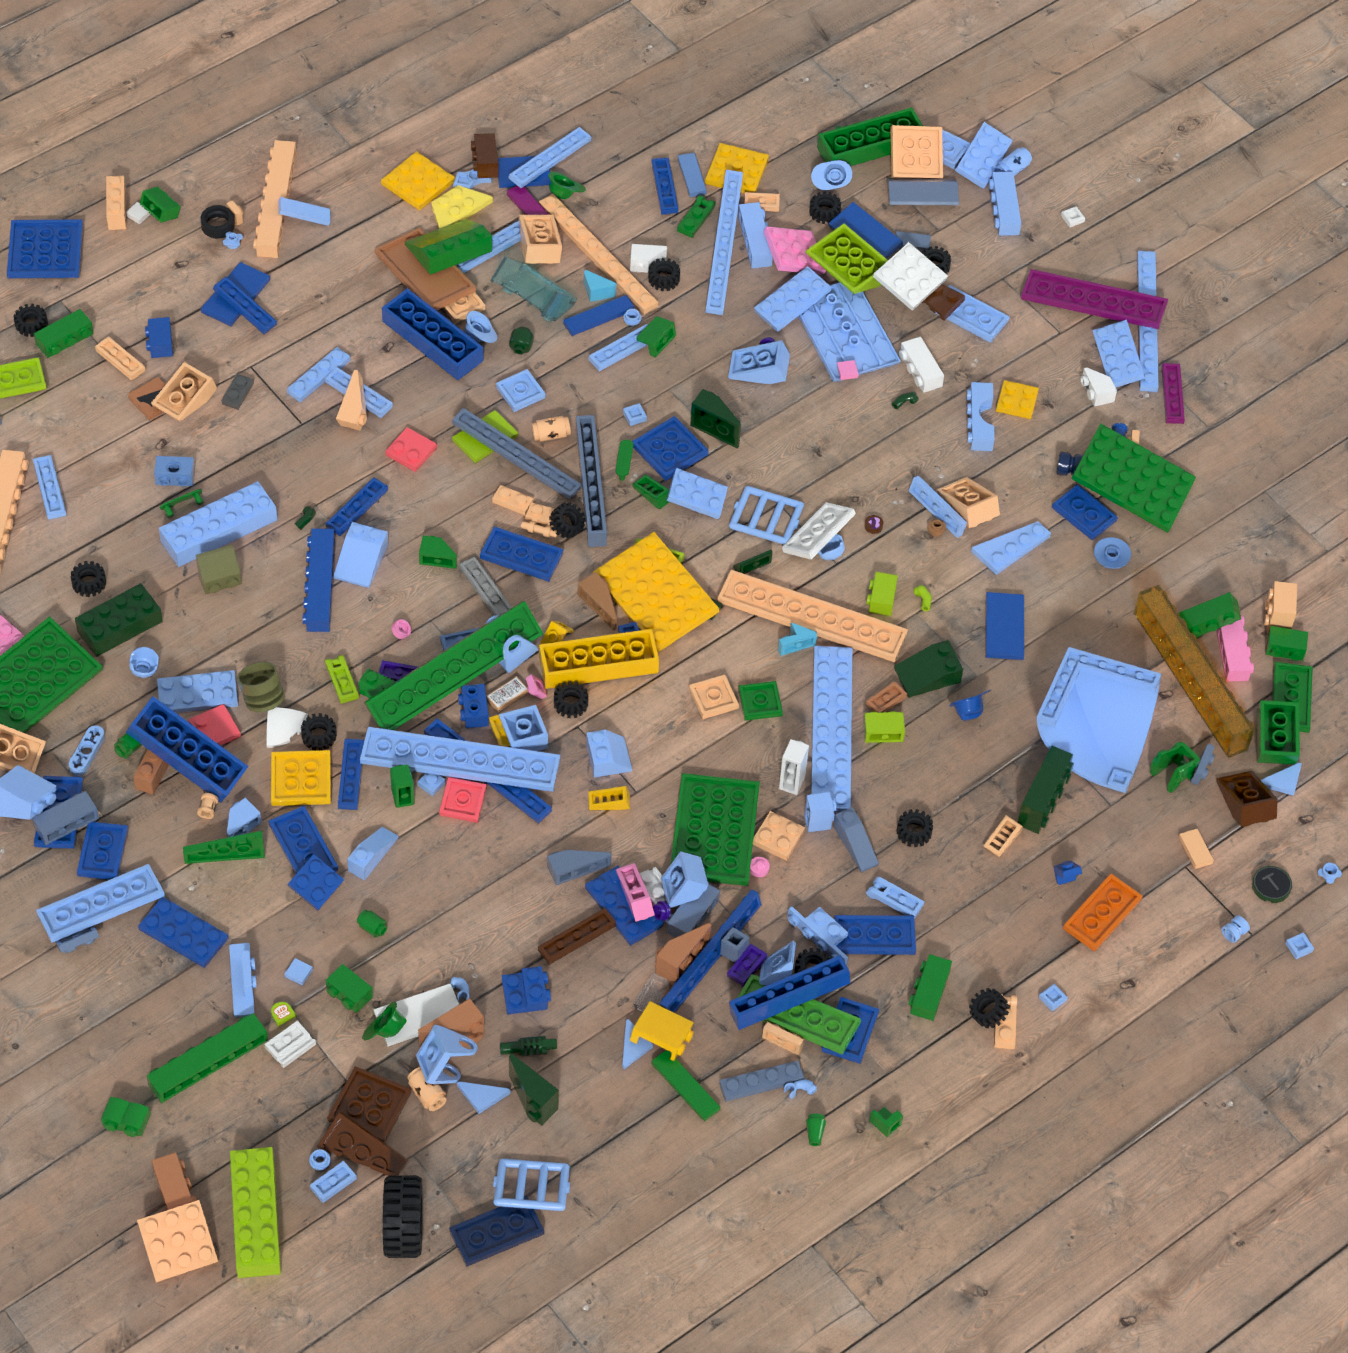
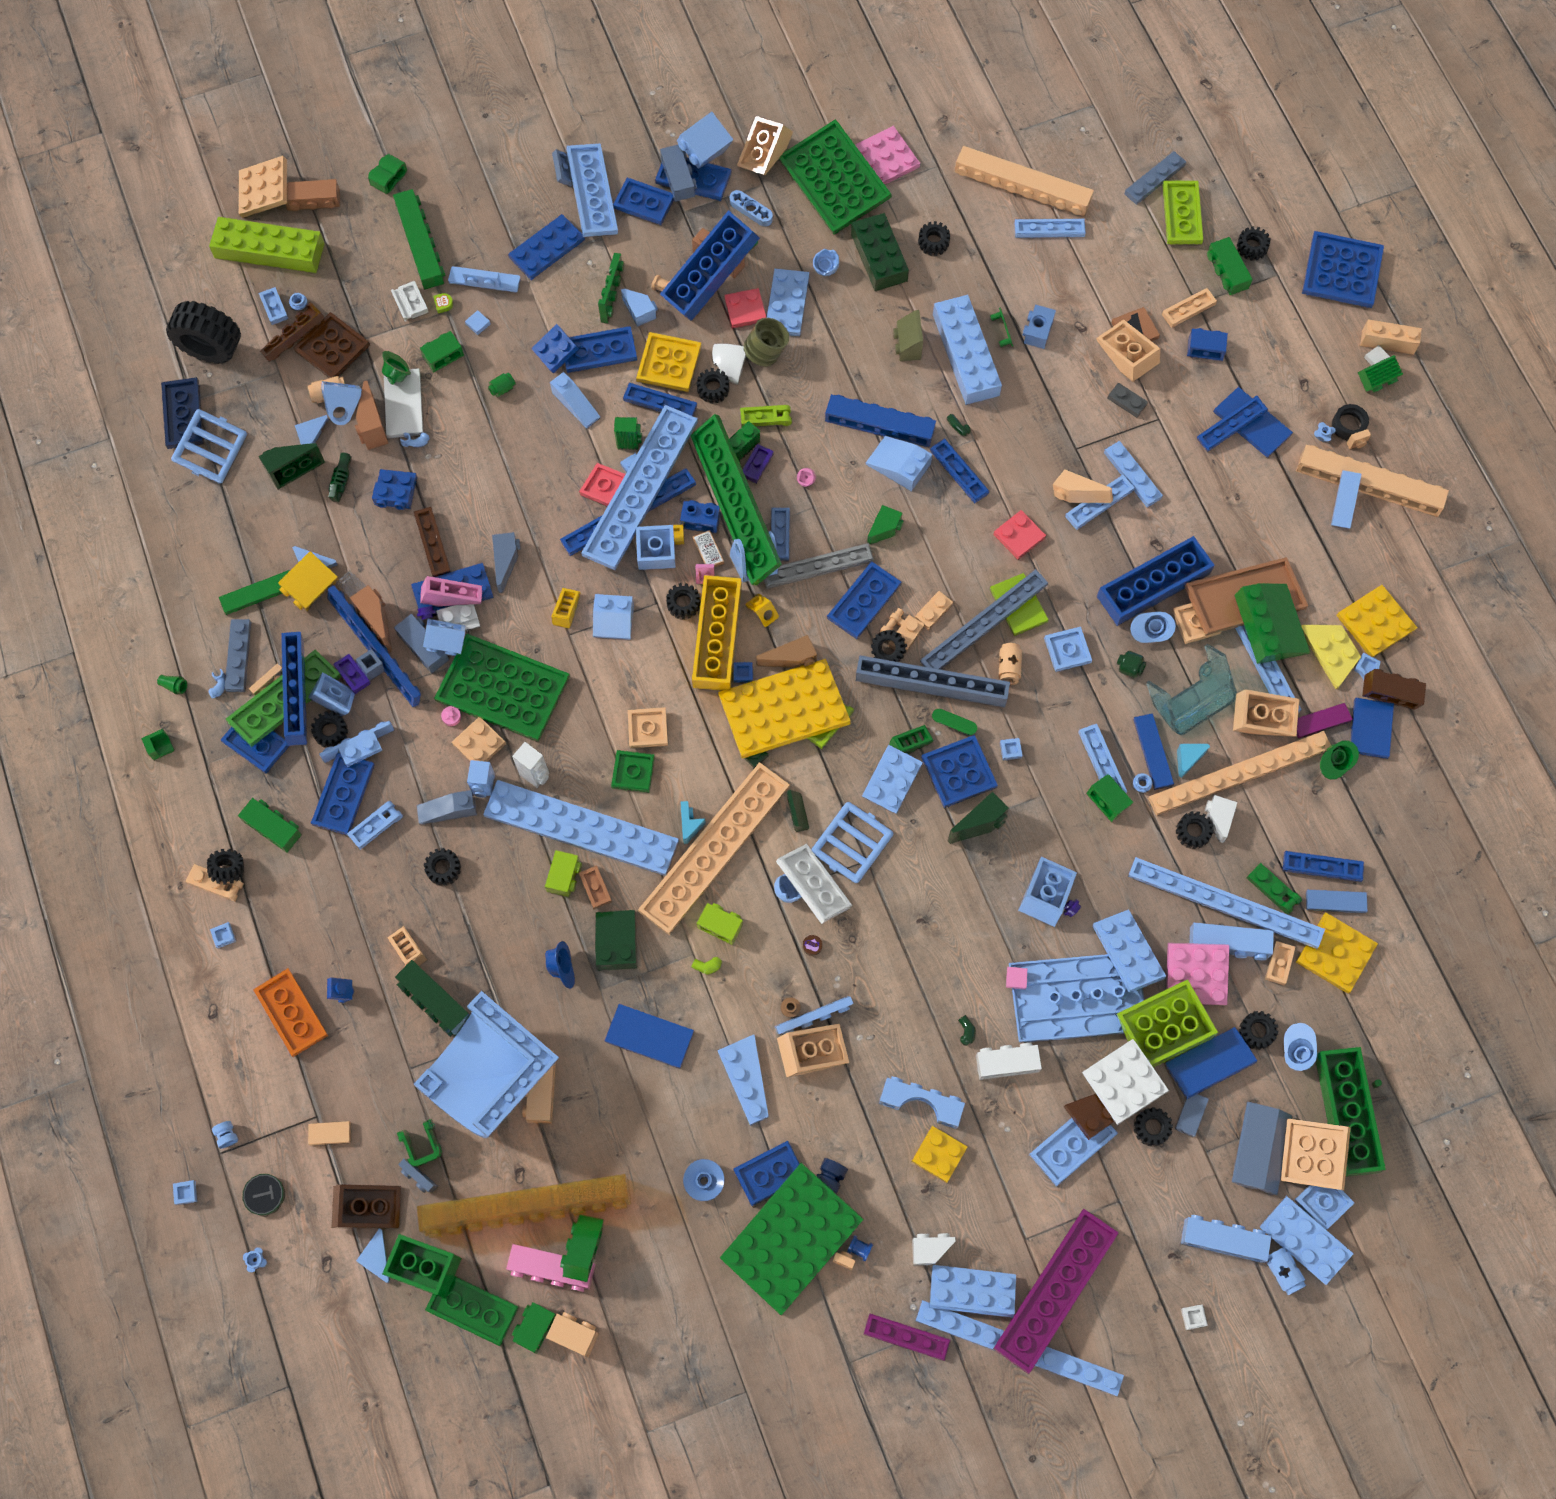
camera: 110 degrees right, 15 degrees up
light blue tile [509,127,592,188] -> none

